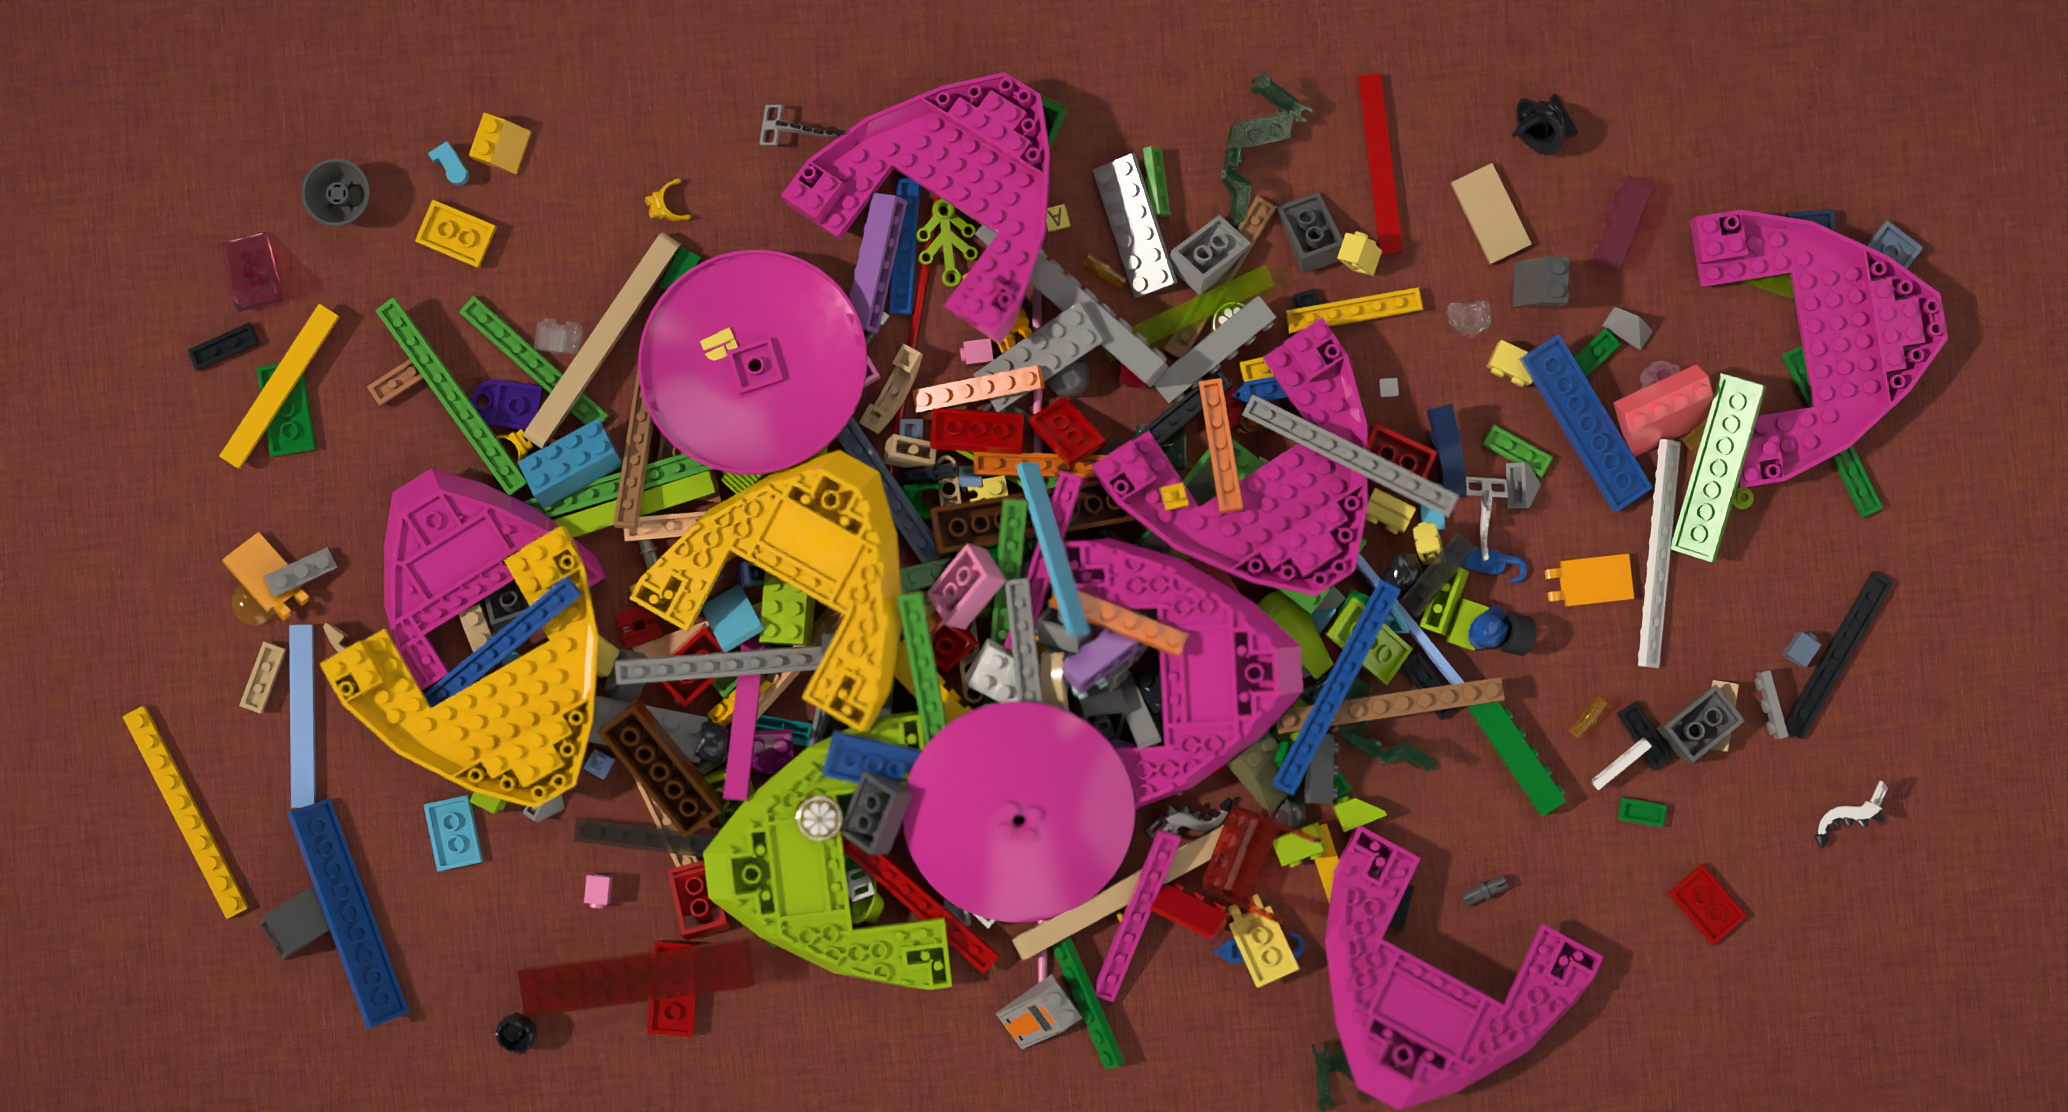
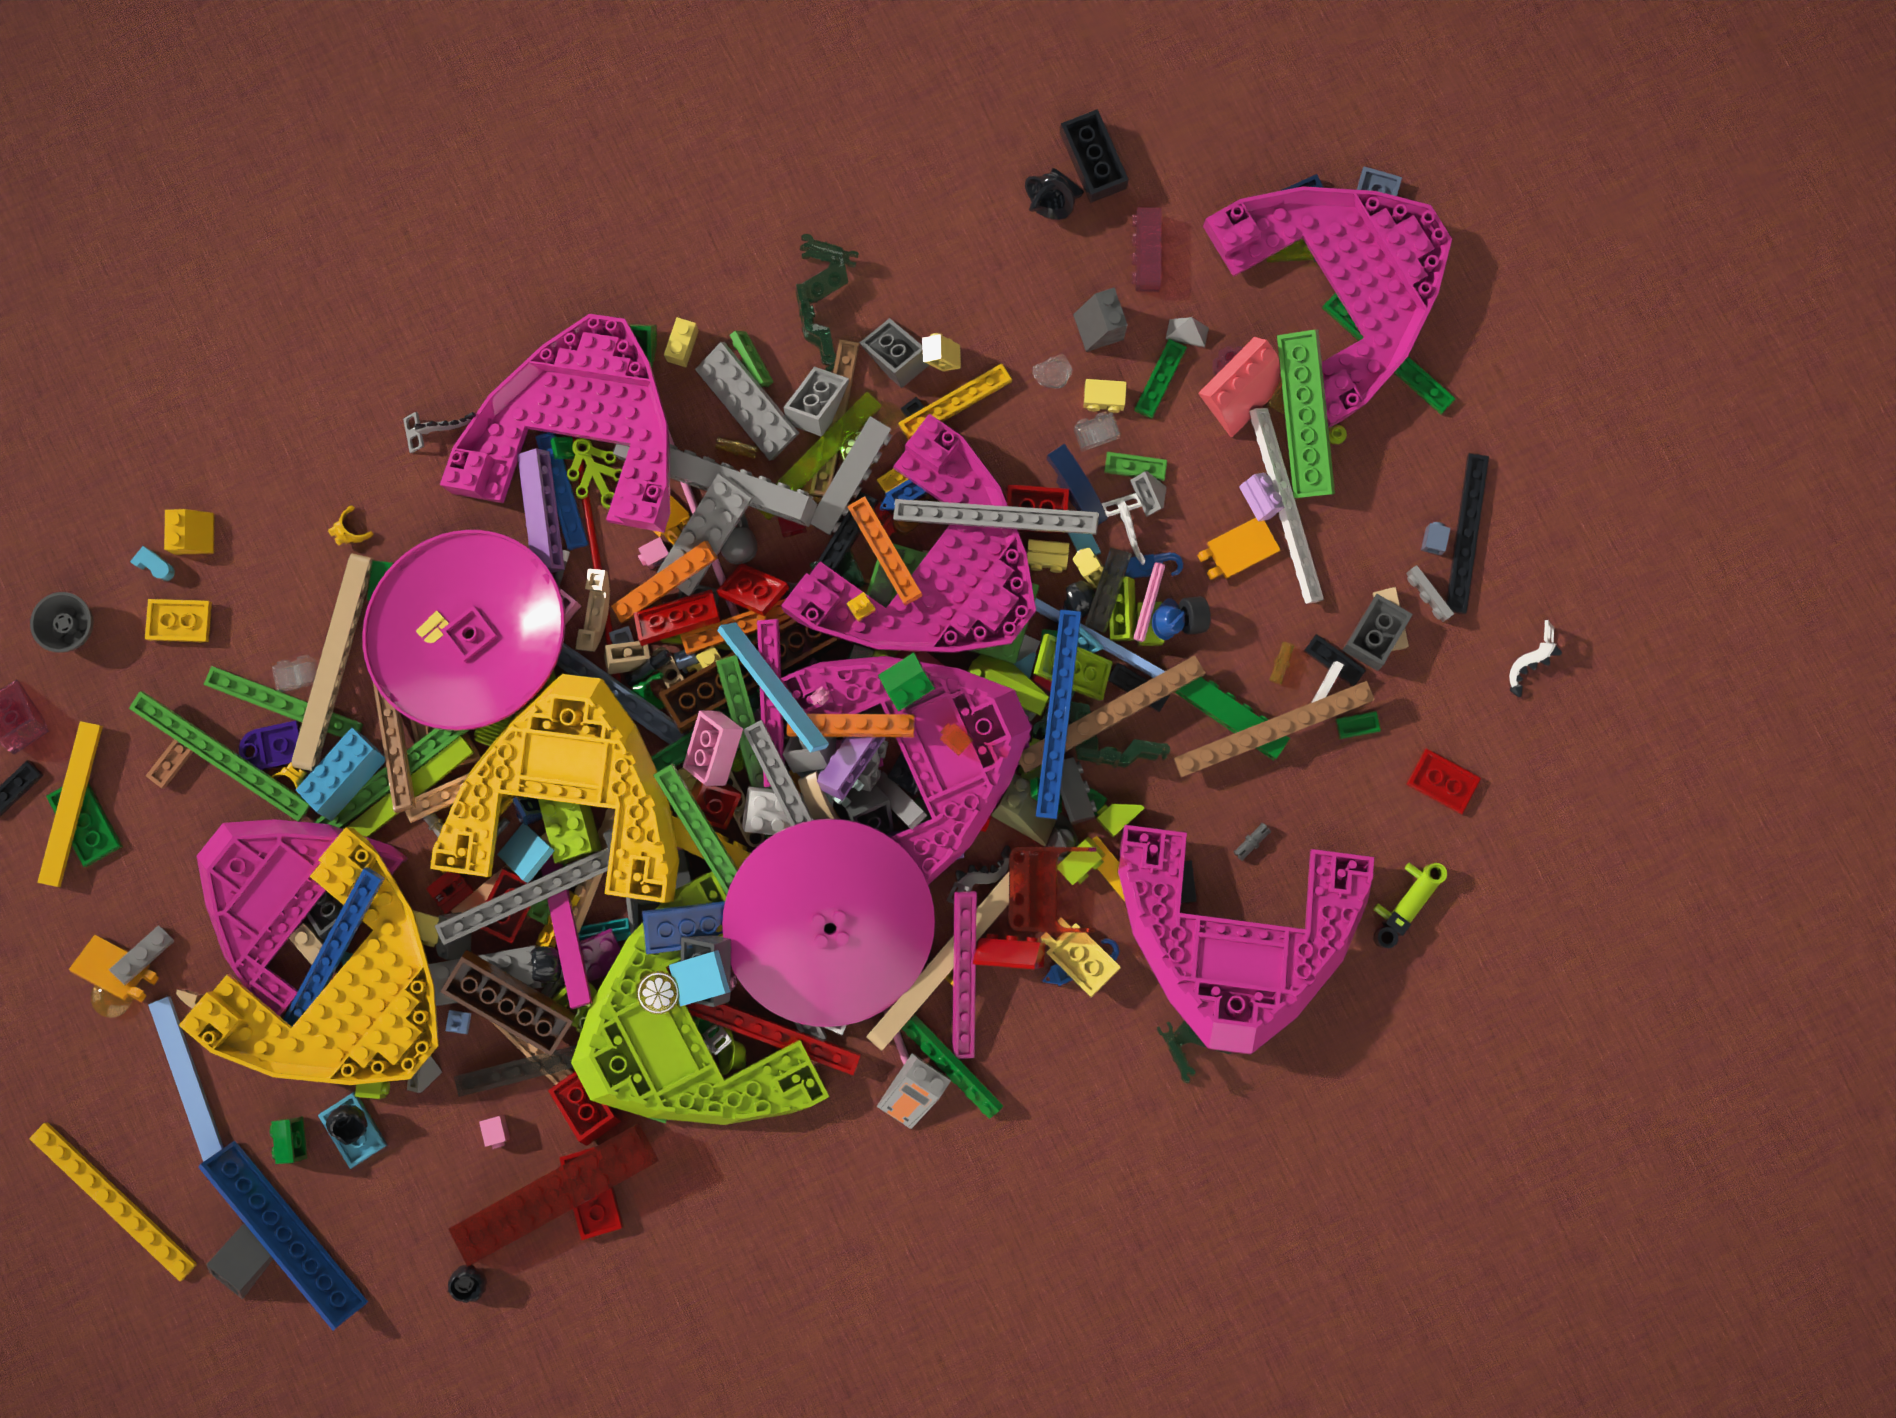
camera: 15 degrees left, 5 degrees down
tan plate [239,641,287,714] -> none
light yellow tile [1046,204,1070,233] -> none
red tile [1357,73,1403,255] -> none
white sticker [1379,378,1399,397] -> none
tan tile [1450,163,1531,264] -> none
blue plate [1519,334,1653,512] -> none
none -> green slope [270,1116,307,1164]
none -> black hair [326,1104,368,1145]
none -> green tile [551,437,575,459]
none -> light yellow brick [664,317,699,367]
none -> medium azure tile [669,950,730,1006]
none -> bright pink plate [810,686,829,706]
none -> green slope [878,653,936,711]
none -> clear orange brick [940,722,974,756]
none -> black brick [1060,109,1129,203]
none -> clear brick [1074,411,1121,452]
none -> bright pink axle [1134,562,1165,642]
none -> medium nougat plate [1173,681,1375,777]
none -> lavender brick [1239,473,1285,522]
none -> lime piece [1373,863,1447,948]

